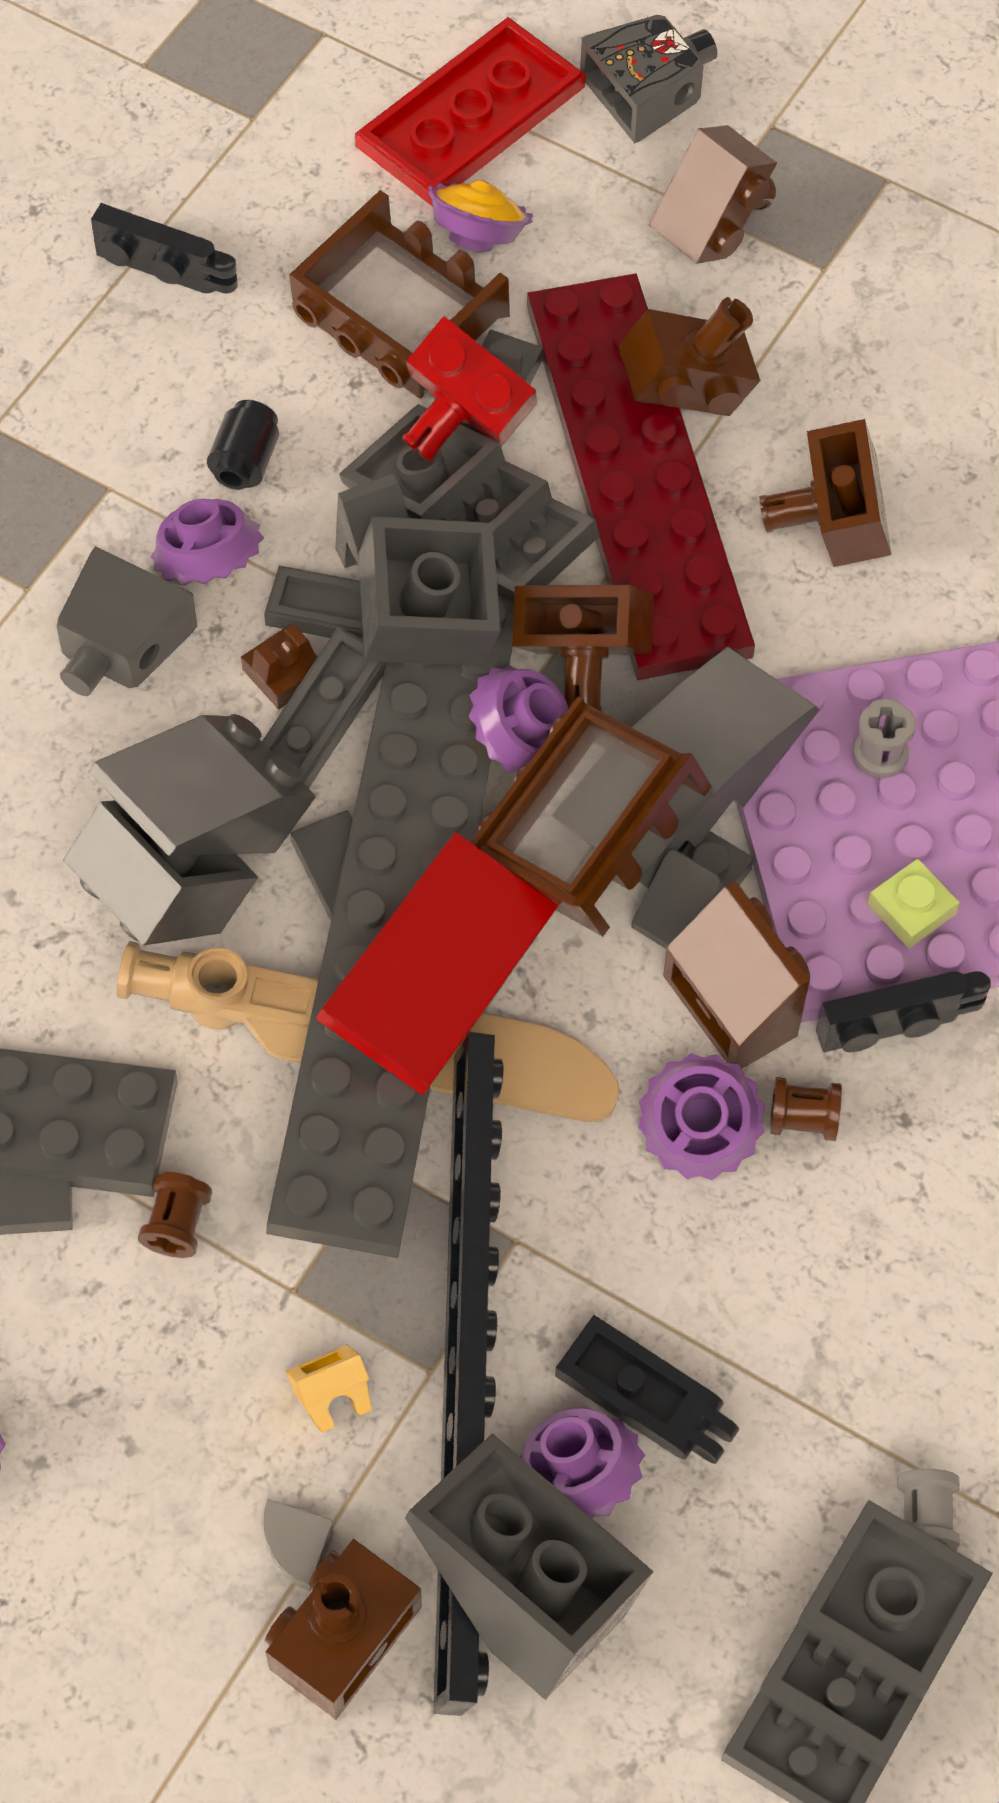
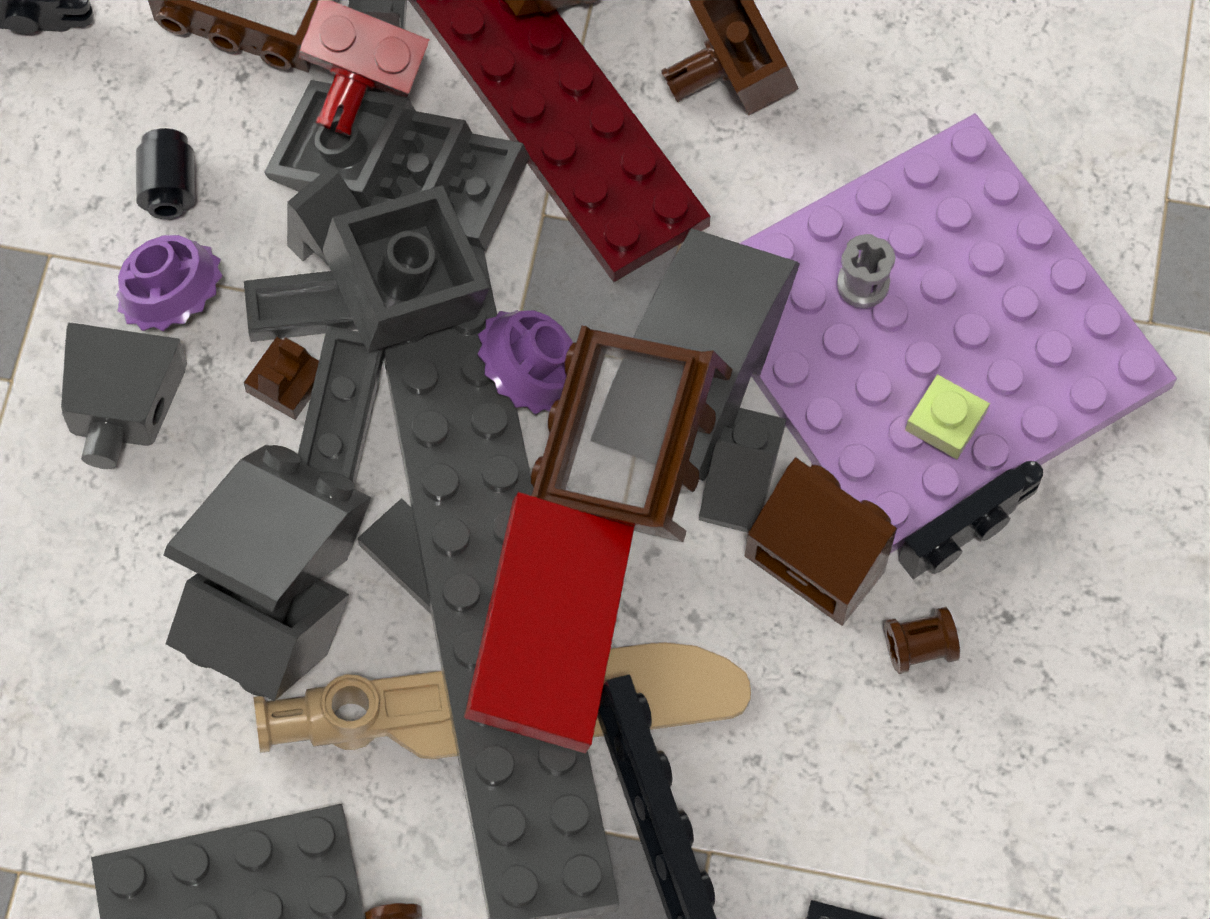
camera: 20 degrees left, 5 degrees up
reddish brown brick [512,585,654,712] -> none
medium lavender piece [638,1053,765,1180] -> none

